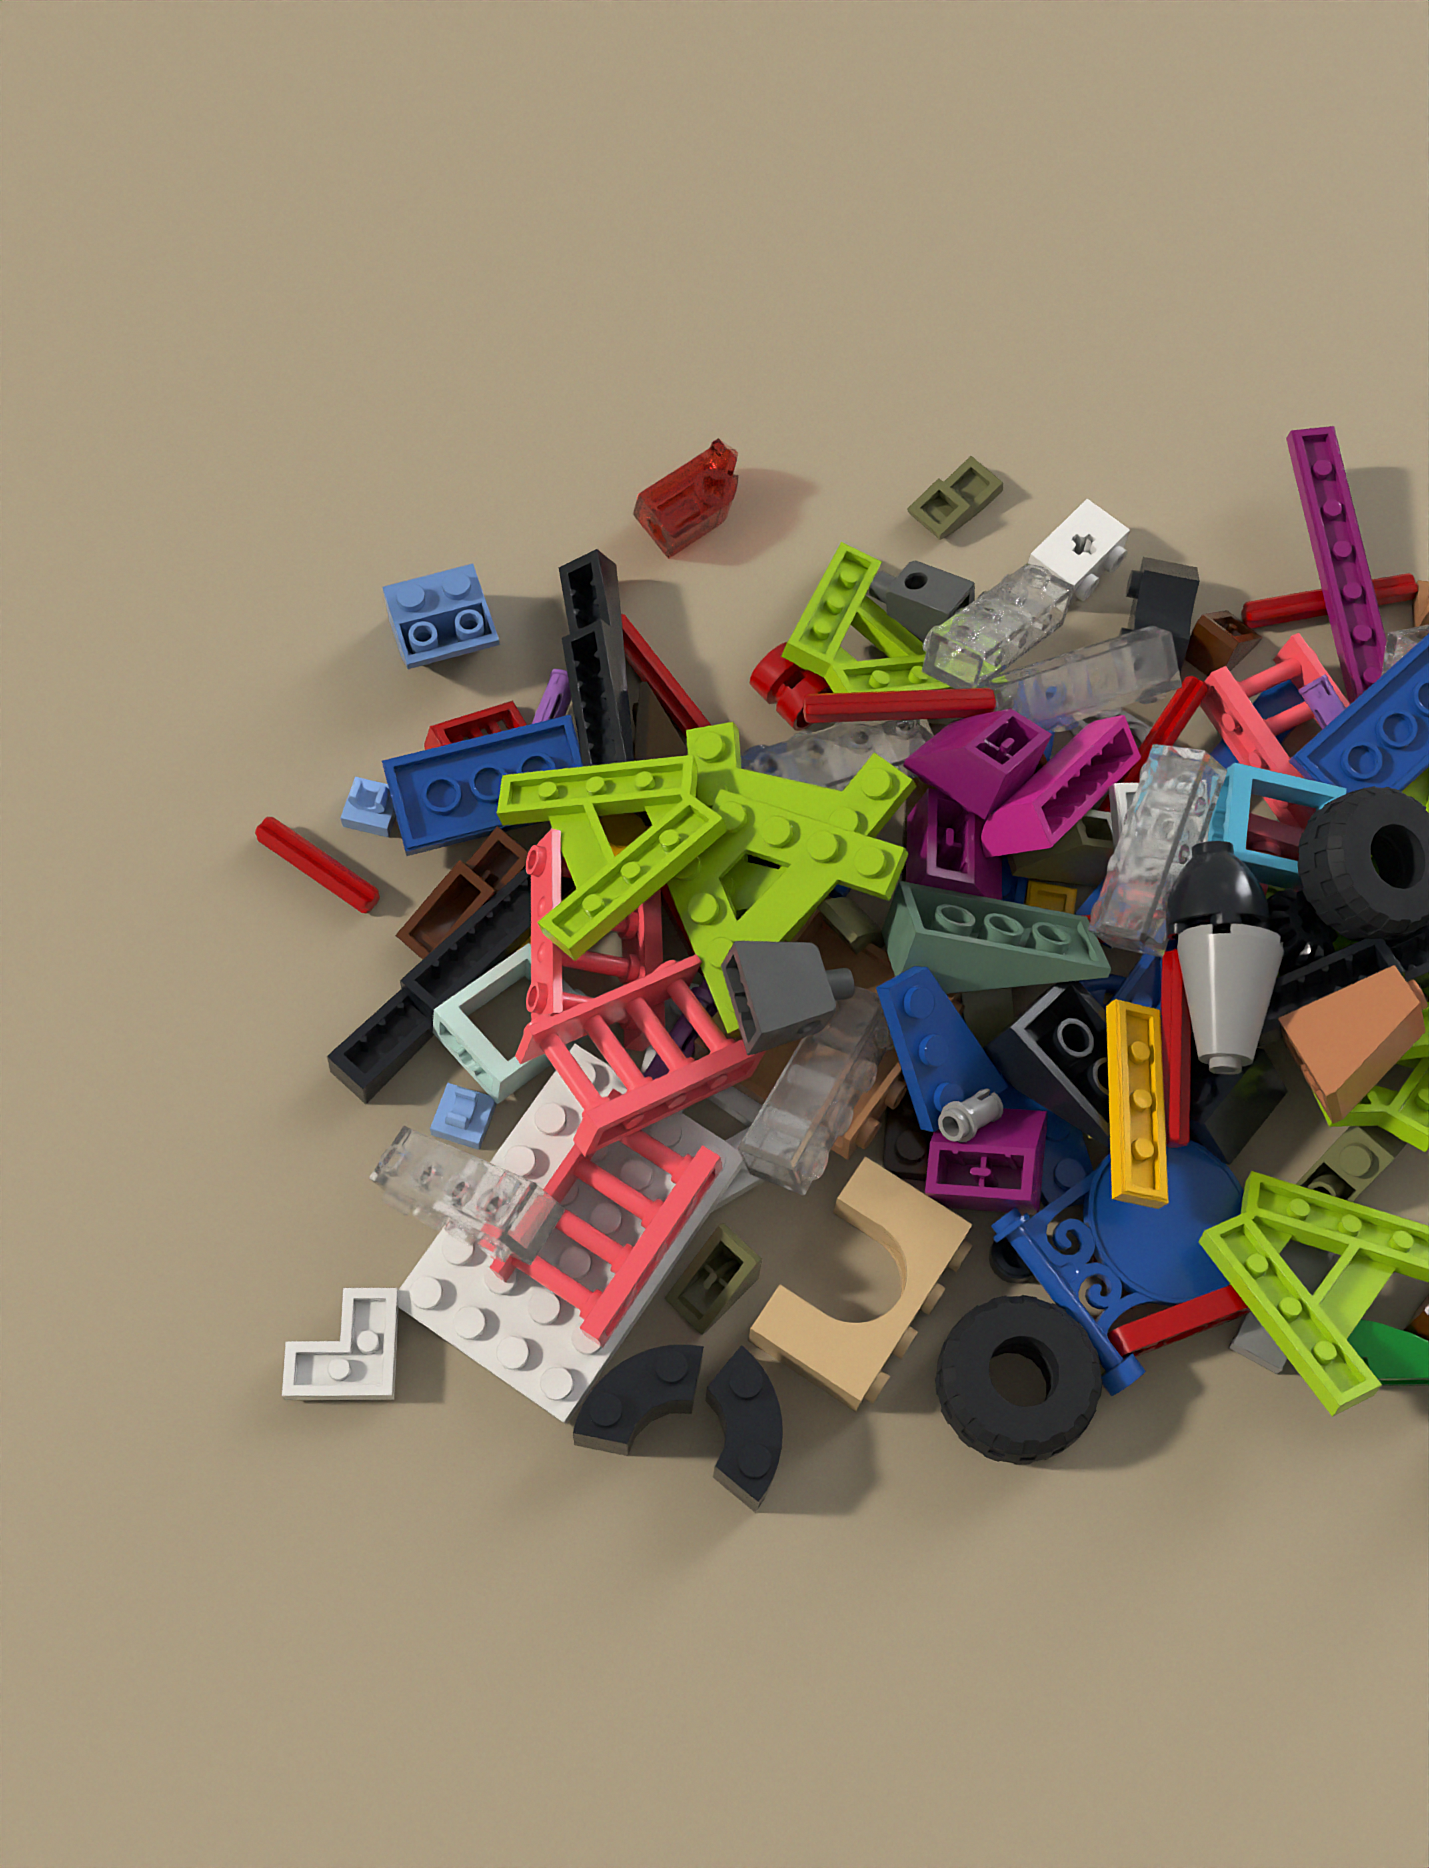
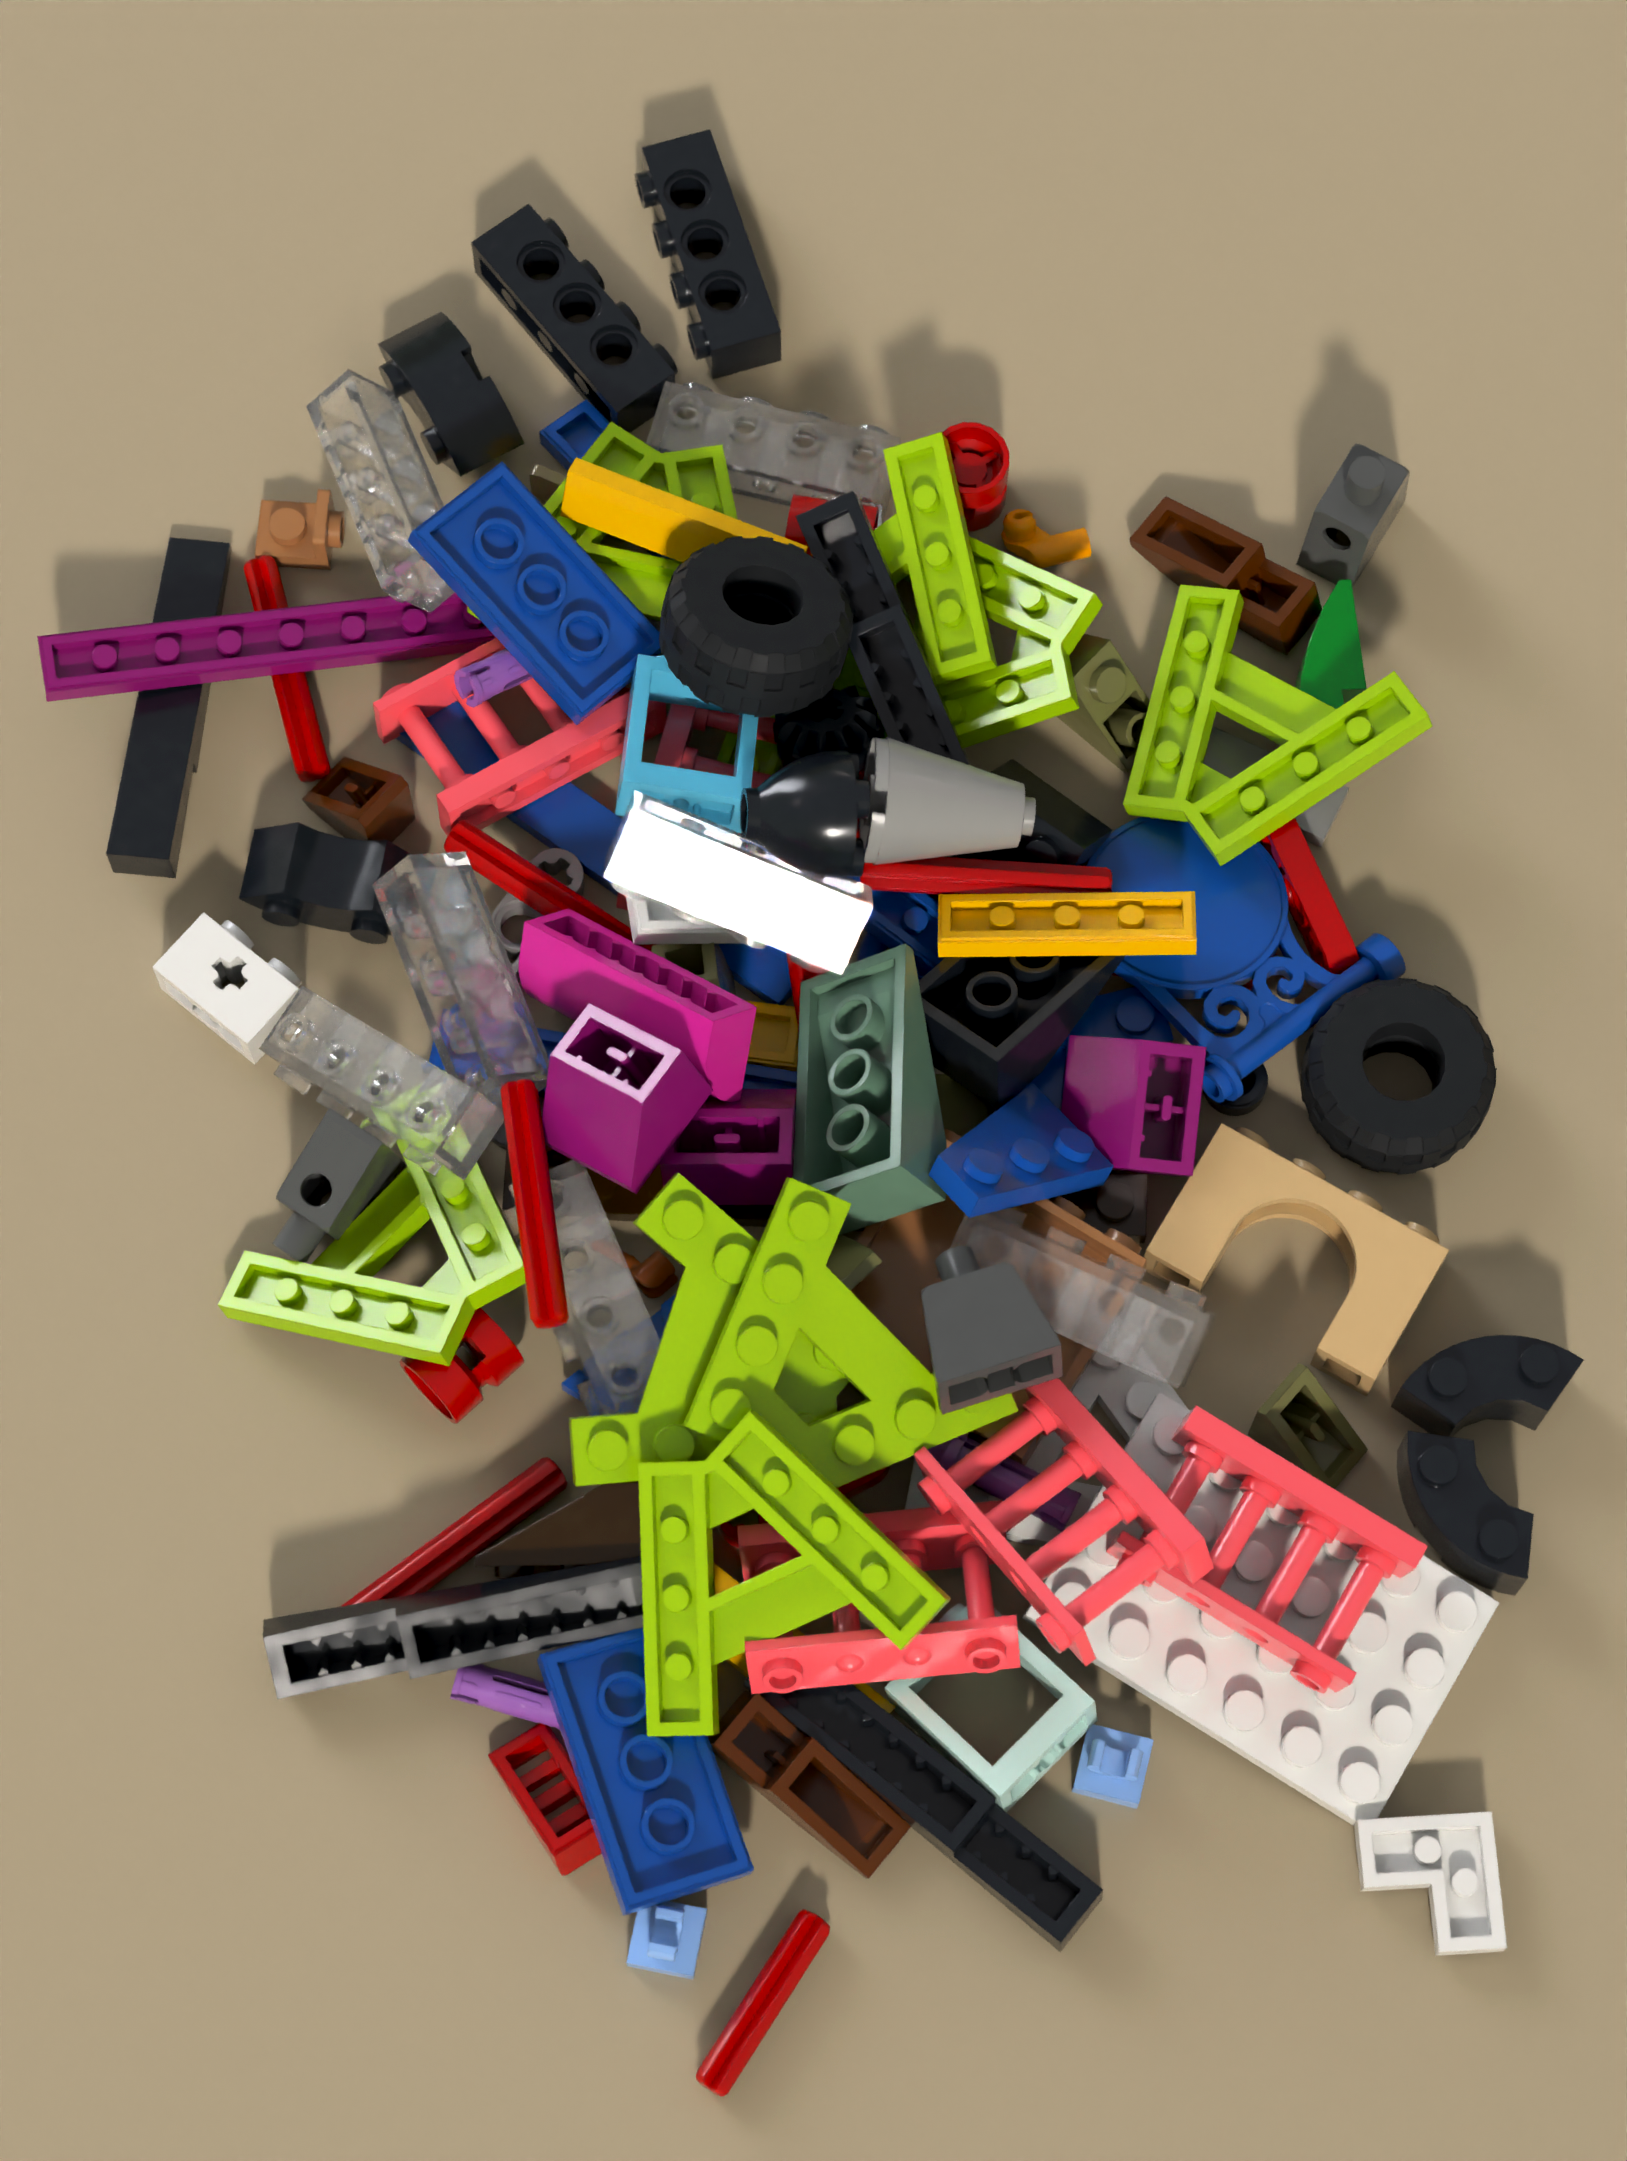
camera: 90 degrees left, 5 degrees up
clear brick [369,1126,566,1265] -> none
medium blue slope [382,564,500,669] -> none
clear red piece [633,438,739,559] -> none
olive slope [907,456,1003,540] -> none
light grey pin [938,1089,1003,1142] -> none
nougat slope [1278,965,1428,1124] -> none
none -> black slope [106,537,232,878]

